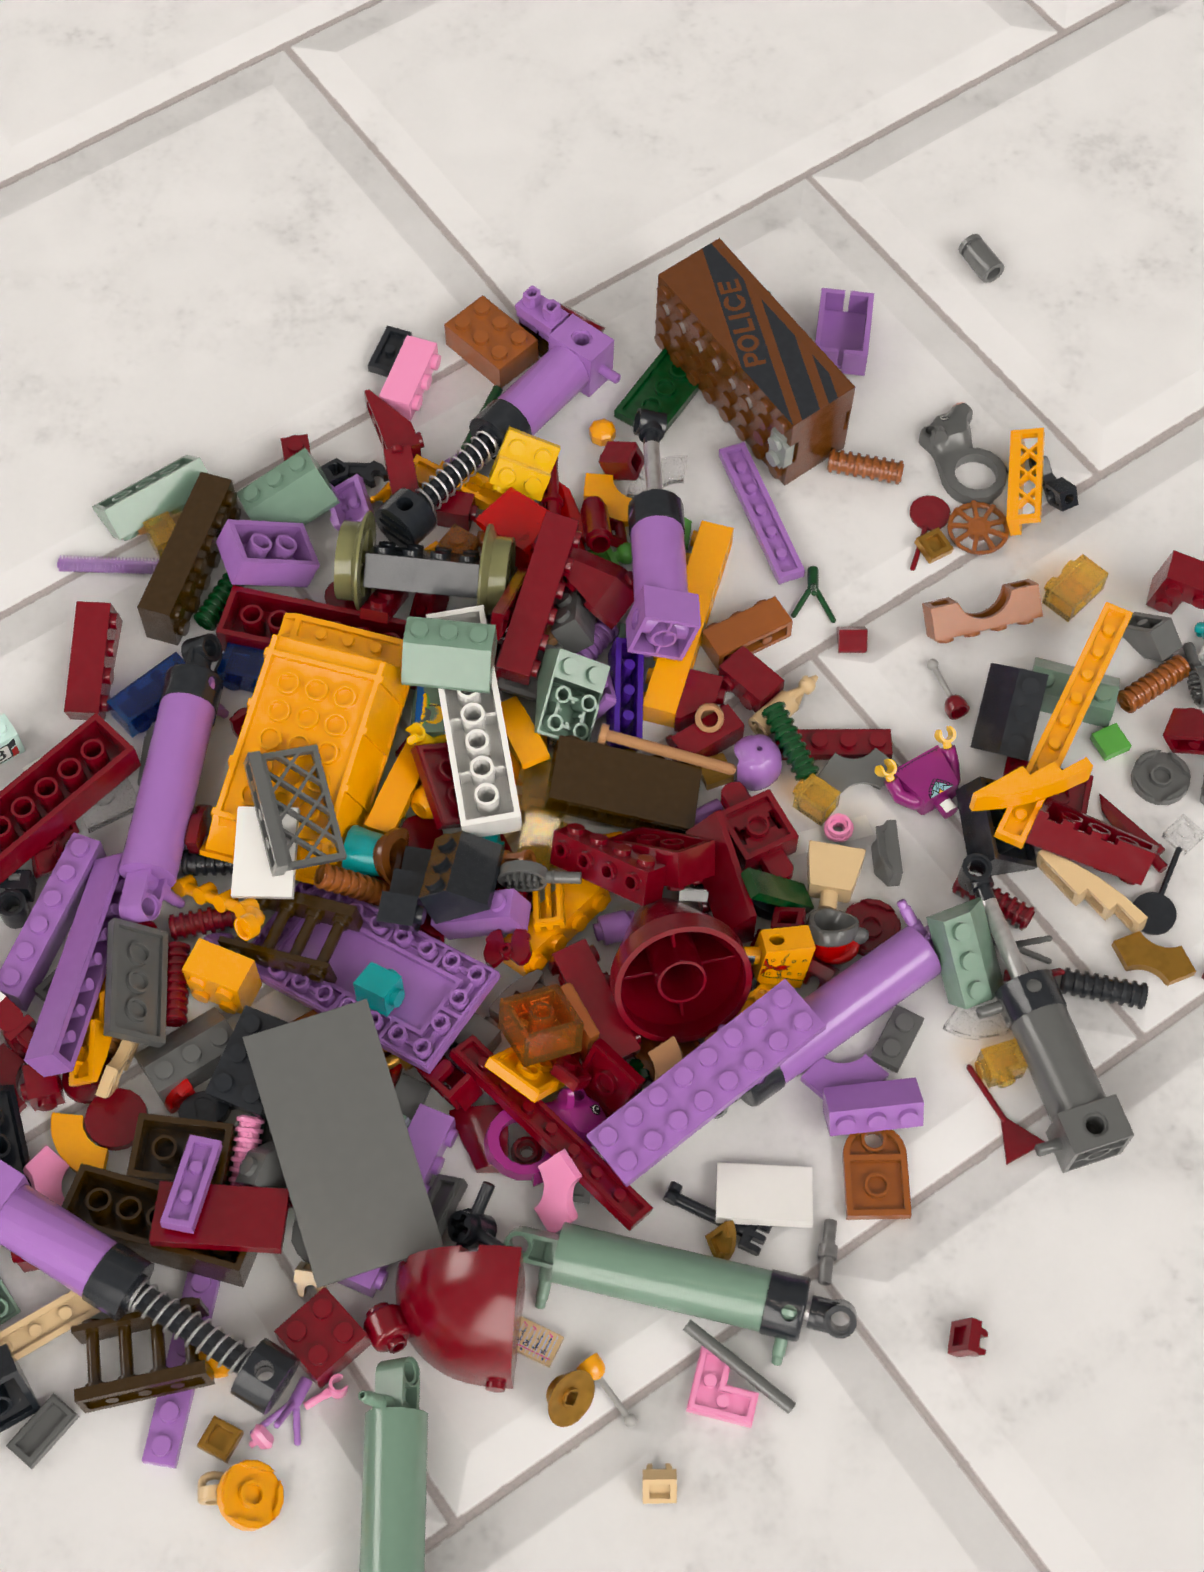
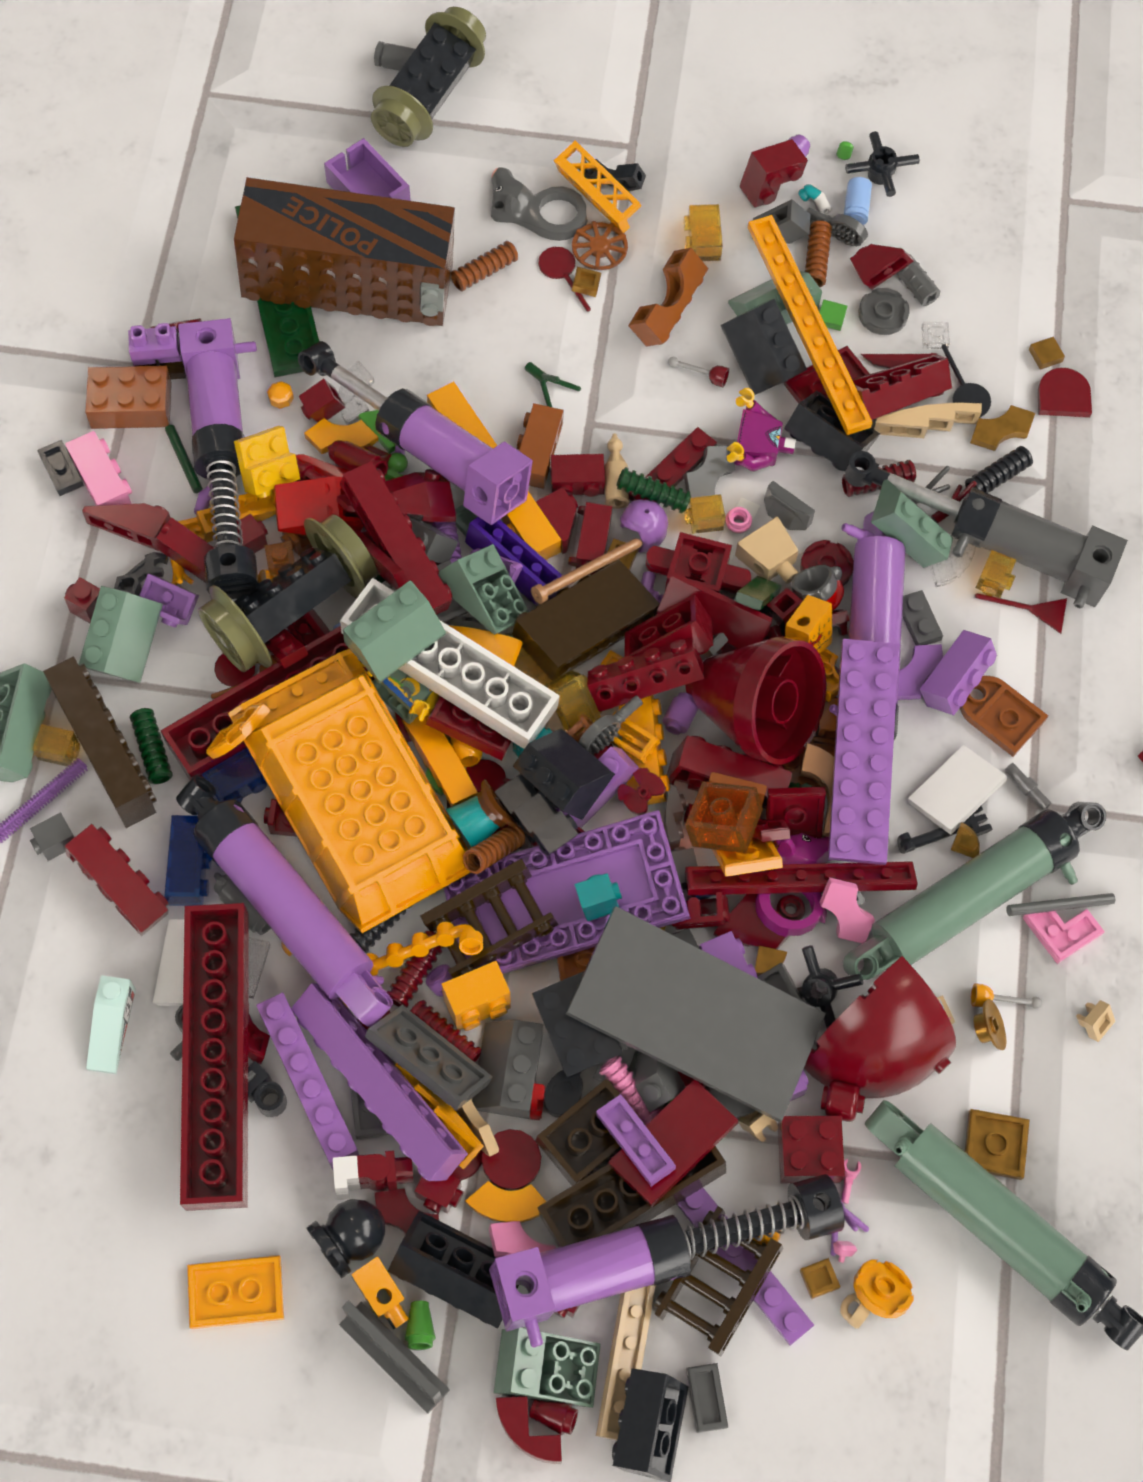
camera: 50 degrees left, 5 degrees up
dark red tile [184,804,213,854] -> none
medium lavender brick [216,519,320,587] -> none
white tile [231,806,300,899] -> none
dark grey fence [243,744,347,877] -> none
medium nougat piece [695,703,724,733] -> none
medium lavender plate [719,442,805,585] -> none
dark red slope [837,626,868,653] -> none
light orange slope [969,757,1093,811] -> none
none -> dark grey brick [30,812,75,861]
none -> light orange tile [206,704,270,759]
none -> brick [371,6,486,147]
none -> pearl gold tile [755,946,787,976]
none -> pearl gold tile [965,1109,1030,1180]

